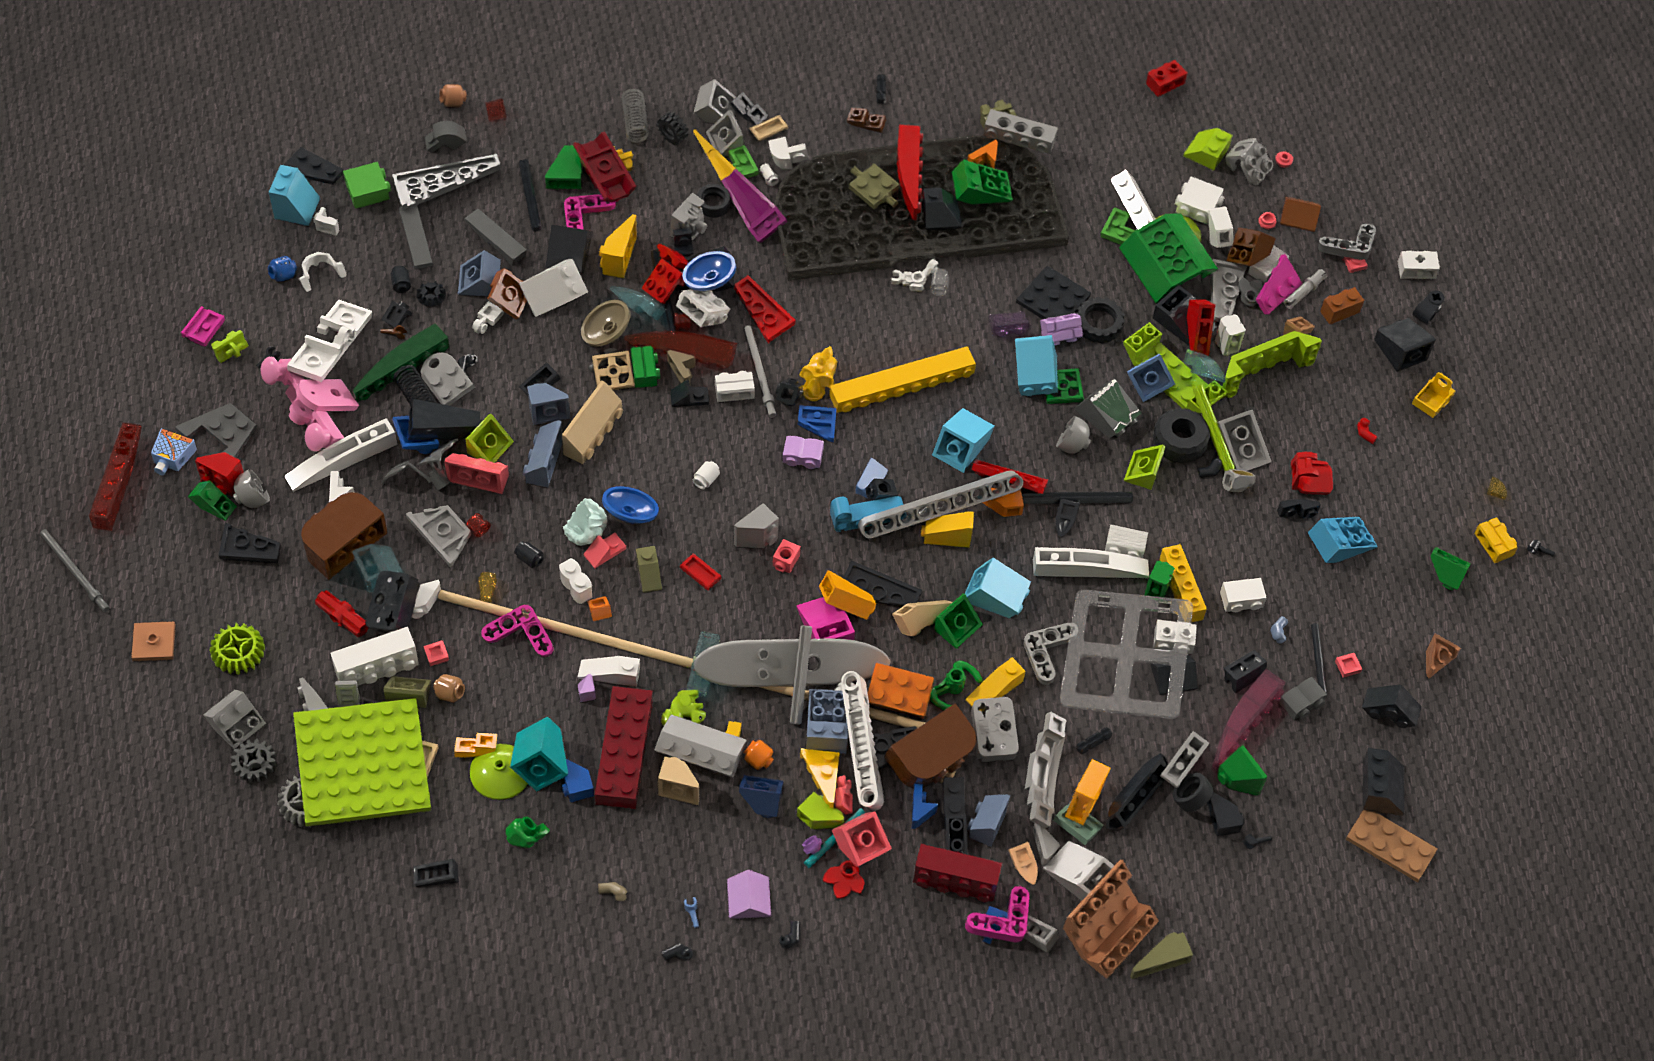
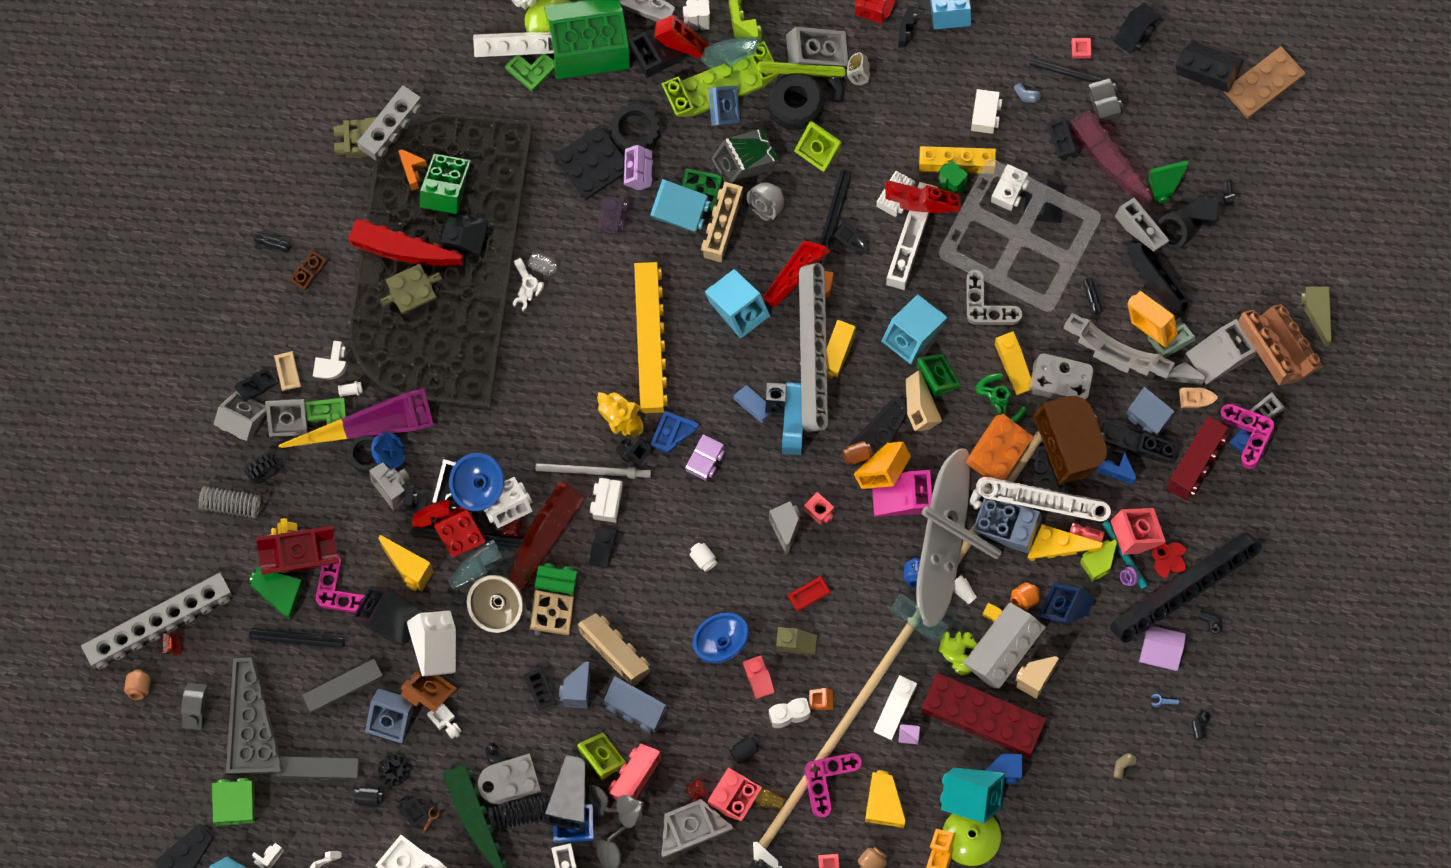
camera: 65 degrees left, 15 degrees up
green head [505,817,550,849] -> none
light aqua hair [563,498,607,546] -> none
dark tan slope [667,350,695,386] -> none
red wing [734,275,796,343] -> none
none -> light grey brick [81,573,233,670]
none -> blue tile [371,432,406,470]
none -> tan brick [701,182,743,263]
none -> coral slope [708,768,762,822]
none -> dark orange brick [842,441,872,465]
none -> yellow slope [865,770,905,828]
none -> red slope [885,180,961,213]
none -> white cone [953,575,977,604]
none -> black beam [1110,532,1262,643]

